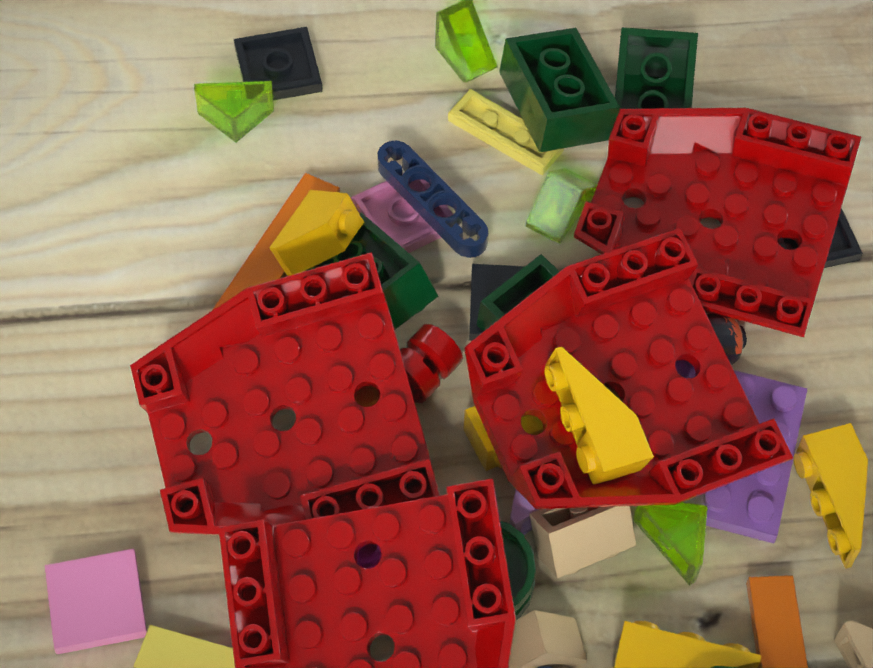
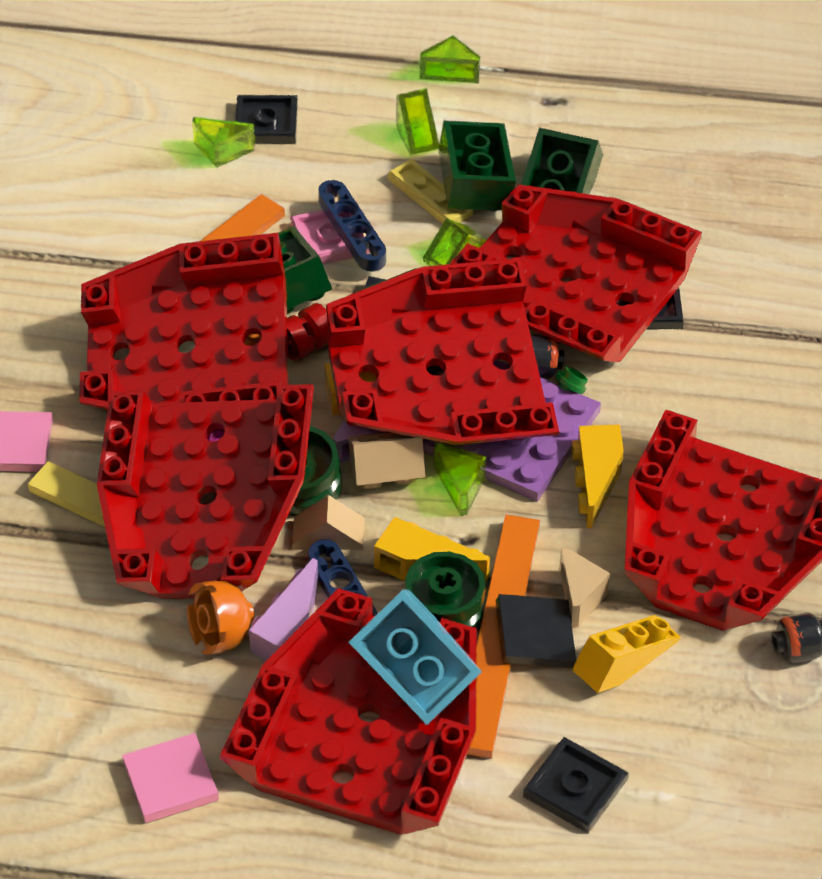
camera: 15 degrees right, 10 degrees down
yellow slope [269,190,364,276] -> none
yellow slope [545,347,654,485] -> none
none -> green plate [555,366,588,394]

